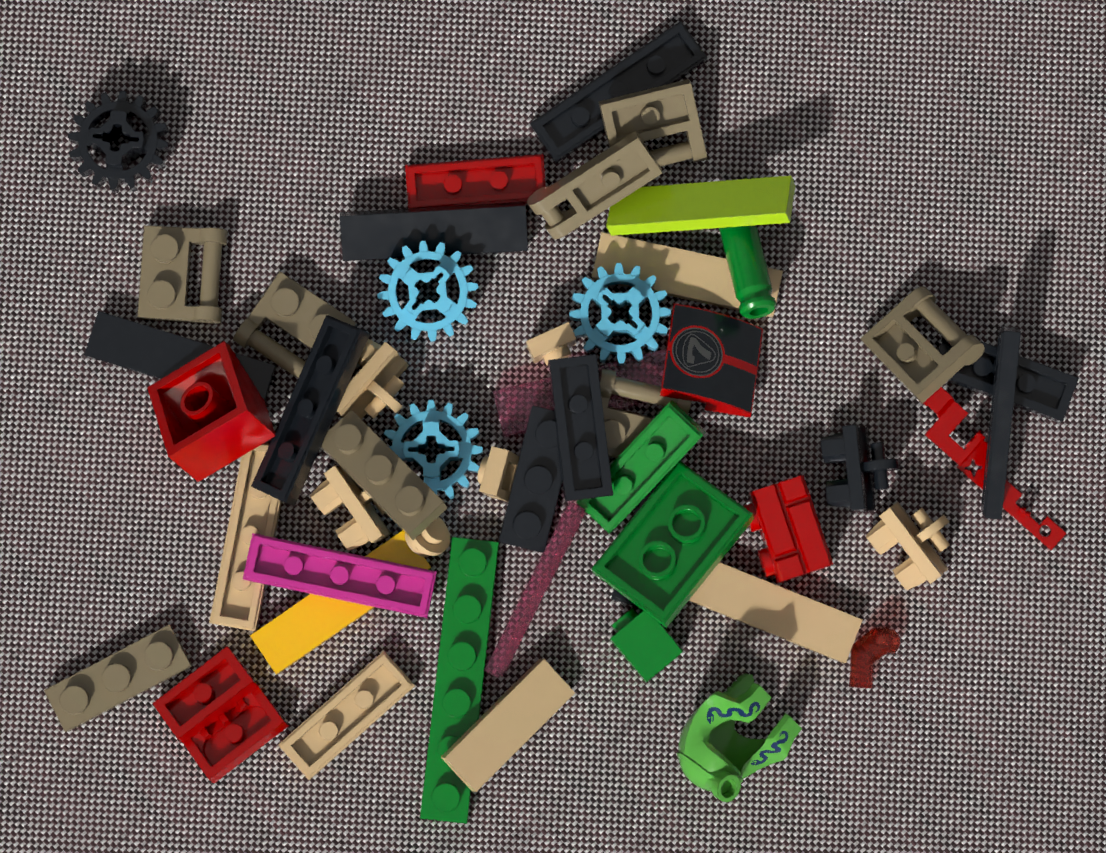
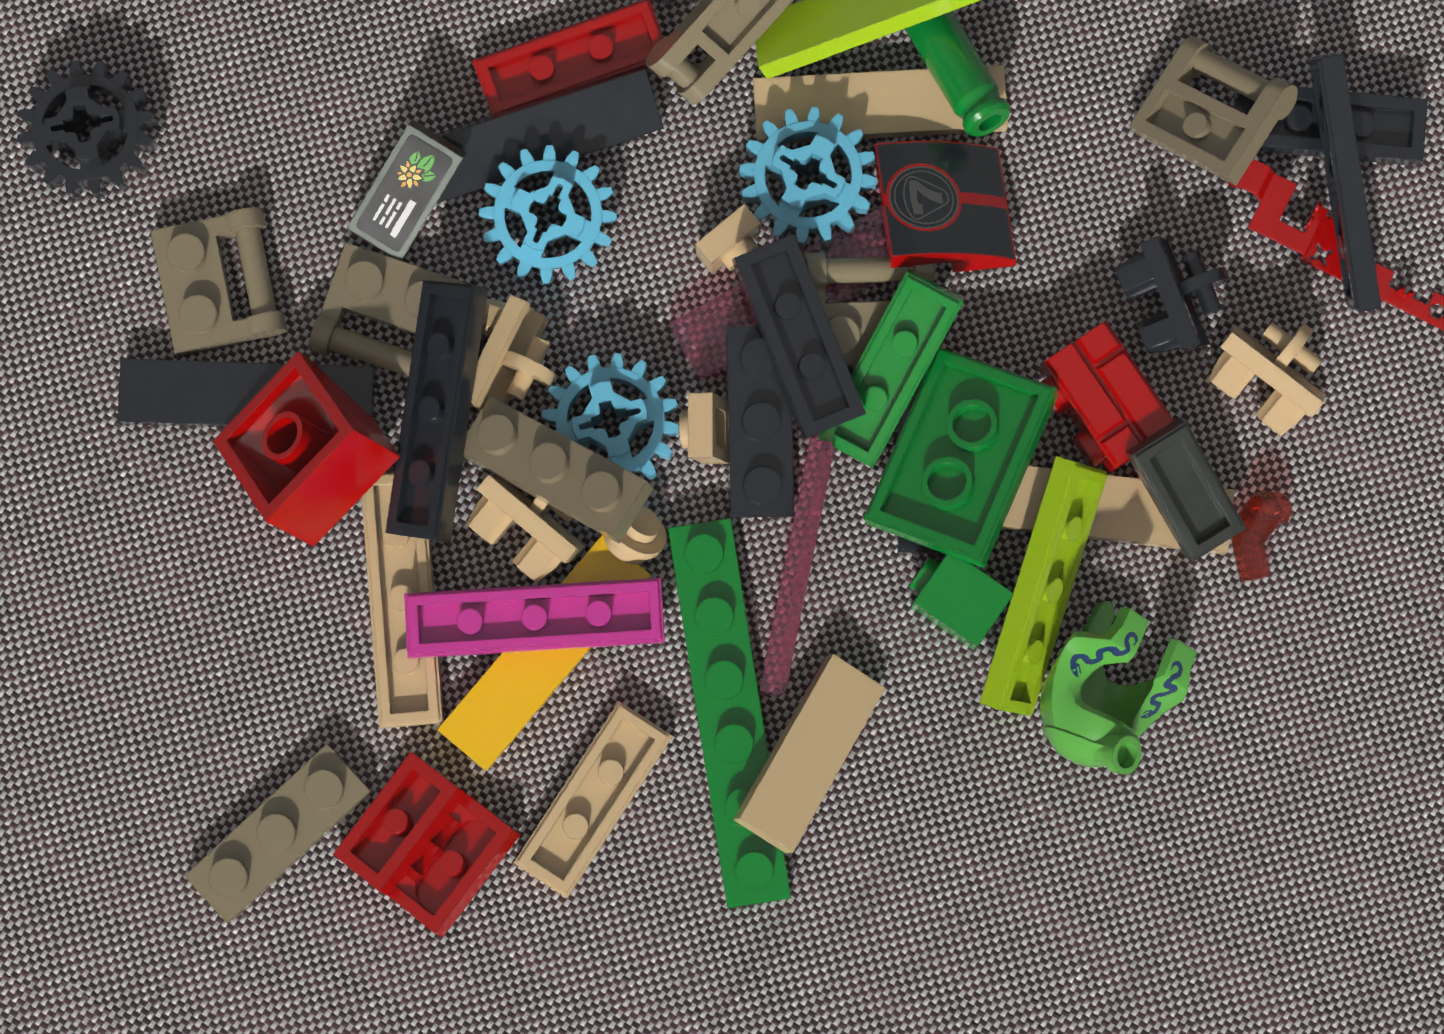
camera: 15 degrees left, 0 degrees up
none -> tile [347,119,467,261]
none -> lime tile [979,456,1108,716]
none -> pearl dark grey tile [1125,418,1246,562]

